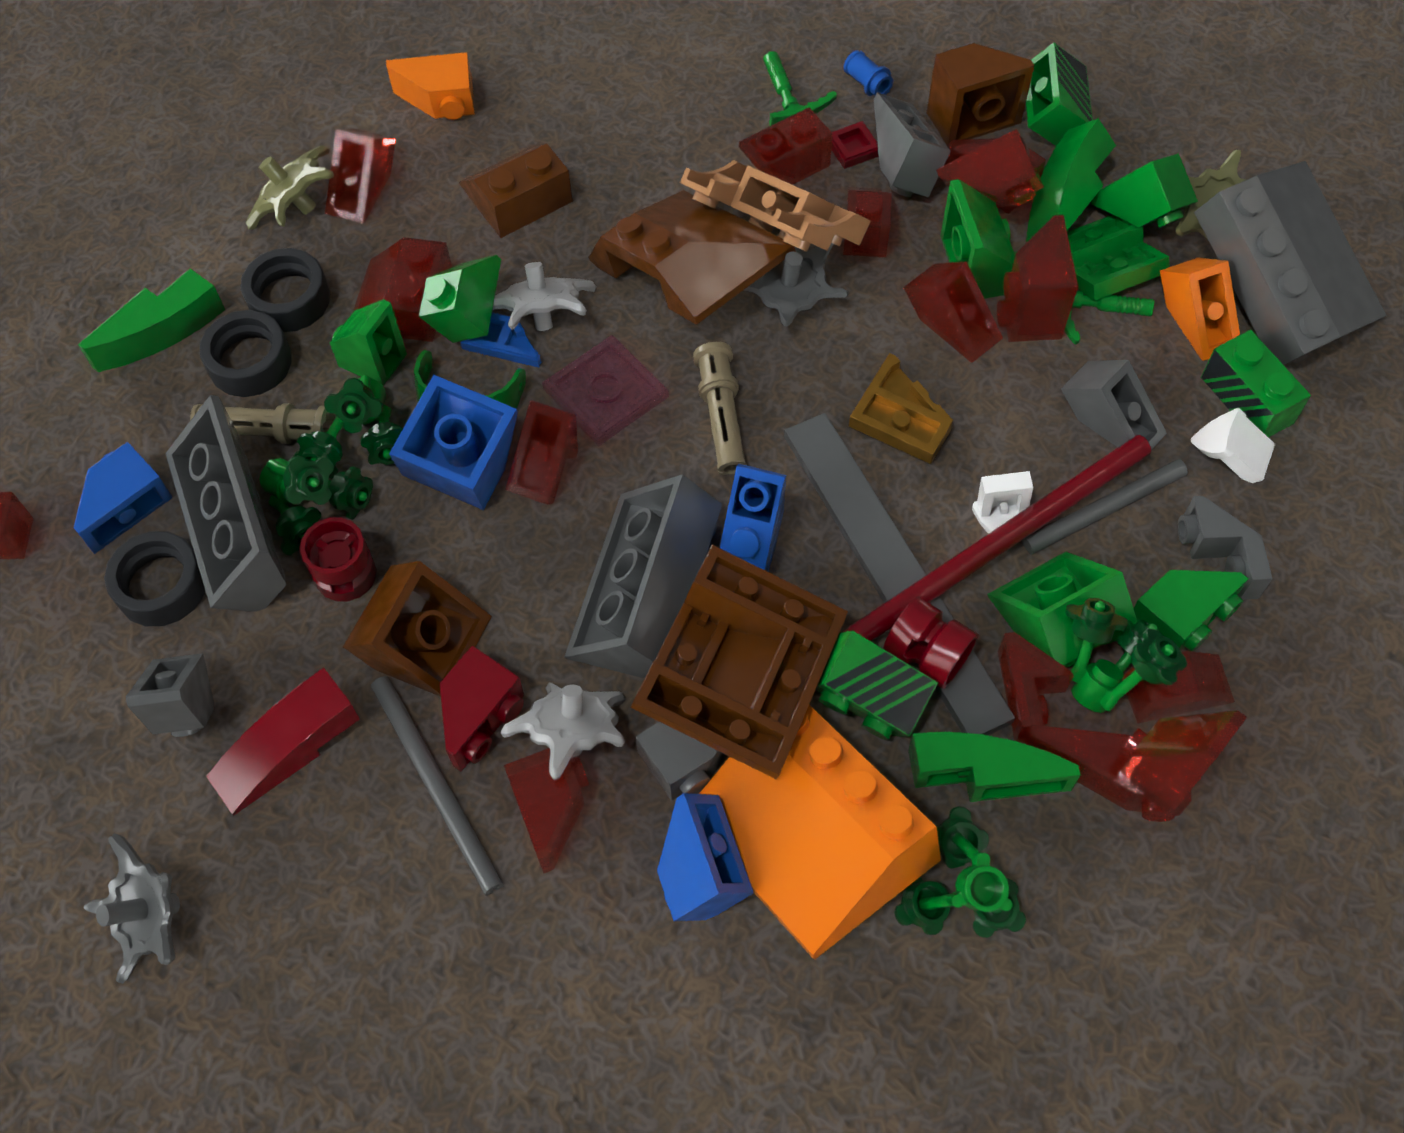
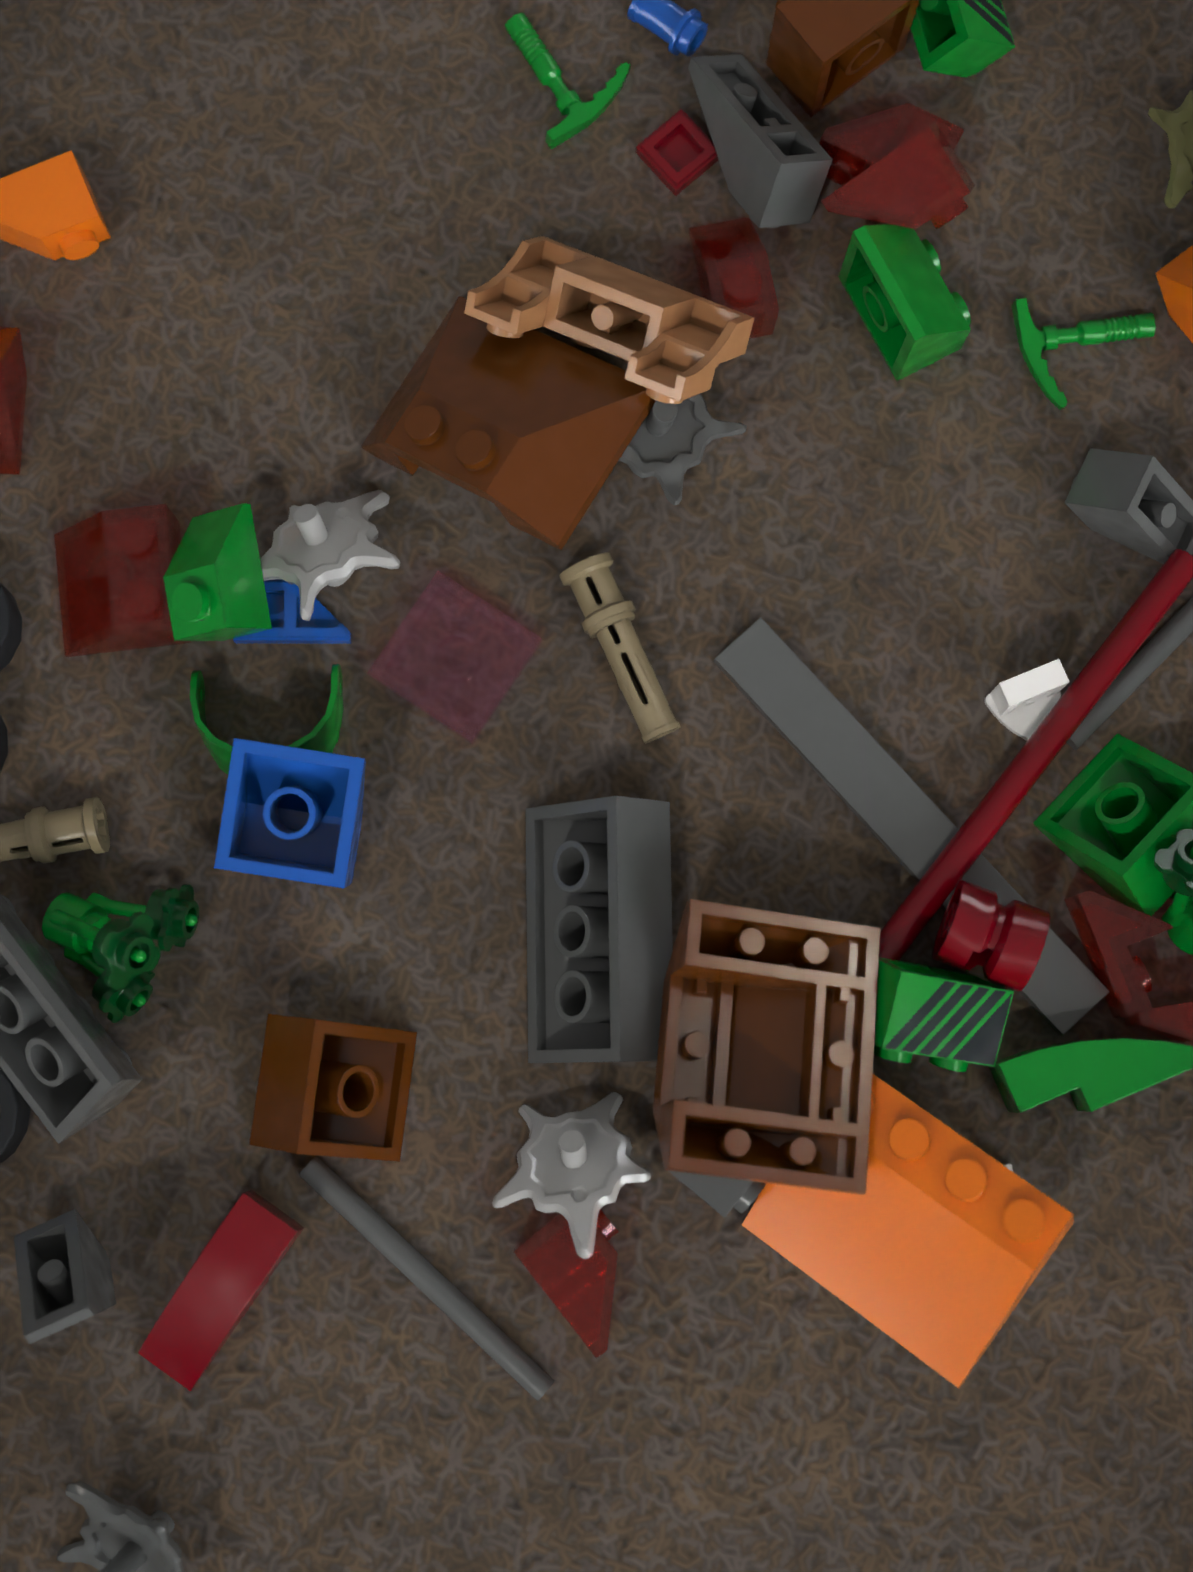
camera: 20 degrees left, 20 degrees up
dark green plant [293,375,403,478] -> none
dark red wheel [300,517,377,602] -> none
green slope [330,299,407,386] -> none
dark red slope [440,646,524,772] -> none
reddish brown slope [459,143,573,238] -> none
clear red slope [505,400,578,505] -> none
blue slope [657,793,754,921] -> none
blue slope [720,463,786,572] -> none
clear red slope [739,107,833,185] -> none
pearl gold wing [849,353,953,464] -> none
dark green plant [895,806,1026,938] -> none
clear red slope [904,262,1003,362] -> none
clear red slope [997,215,1078,342] -> none
green slope [1026,118,1116,246] -> none
green slope [1045,215,1170,301] -> none
green slope [1091,153,1198,228] -> none

